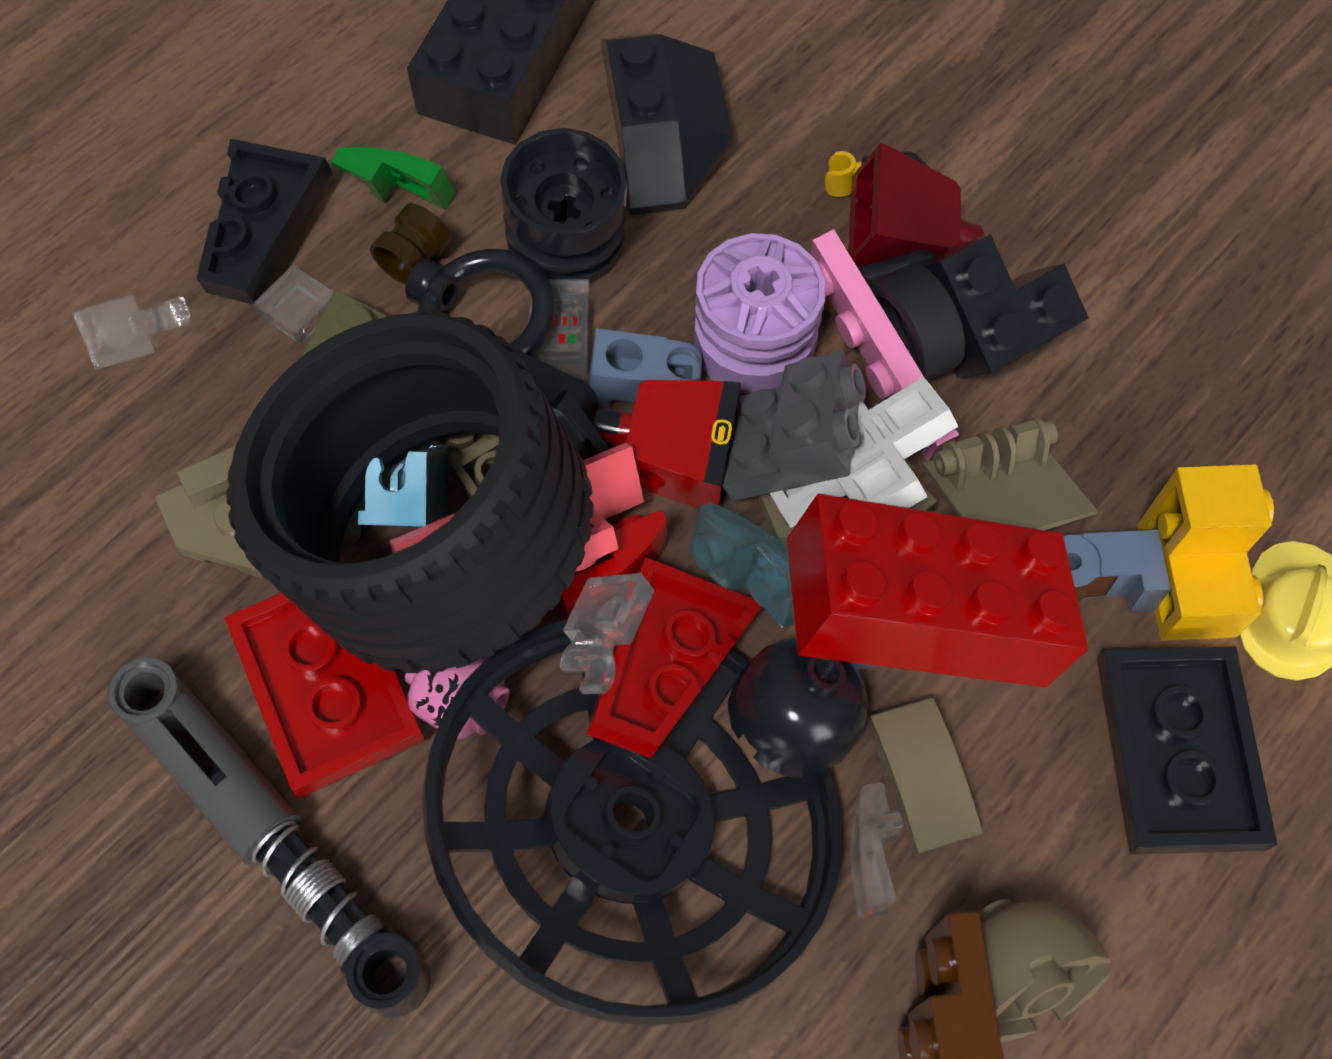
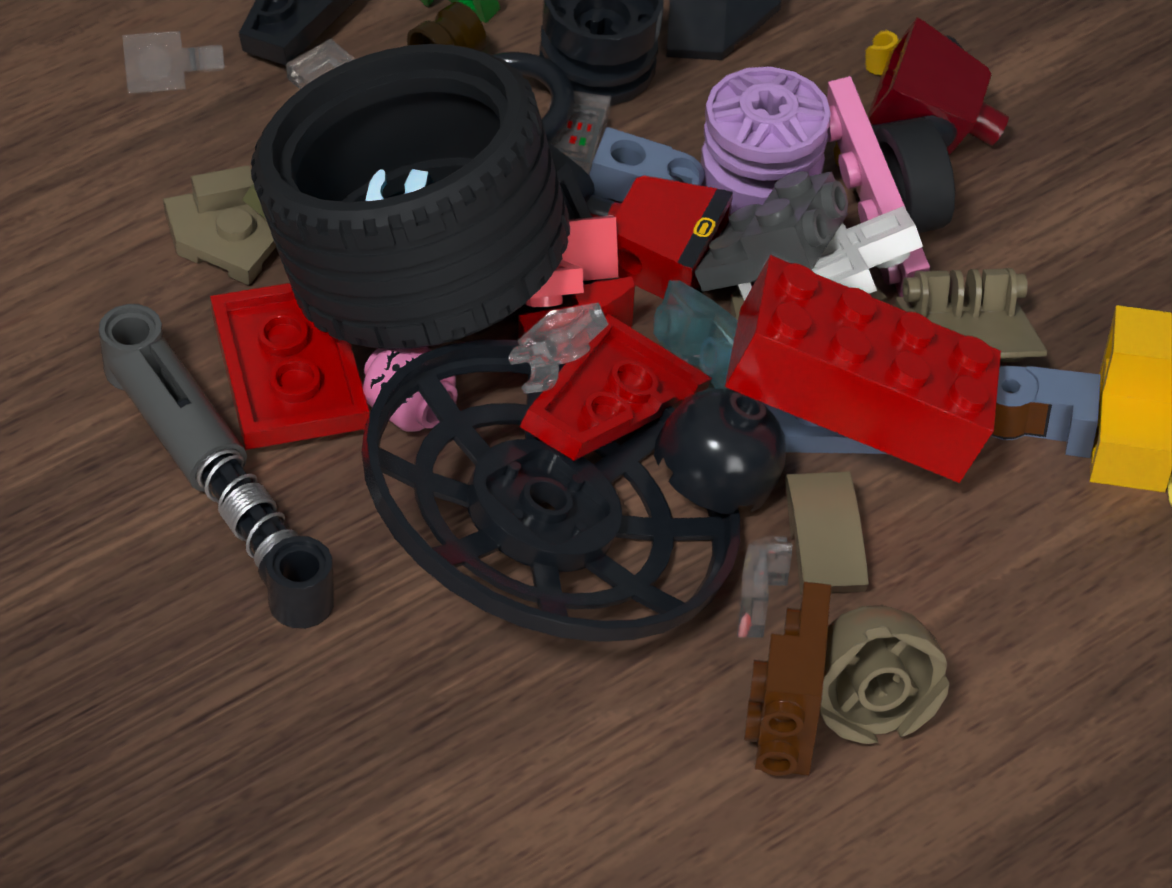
camera: 10 degrees right, 15 degrees down
black brick [920,234,1089,378] -> none
black plate [1097,646,1278,855] -> none

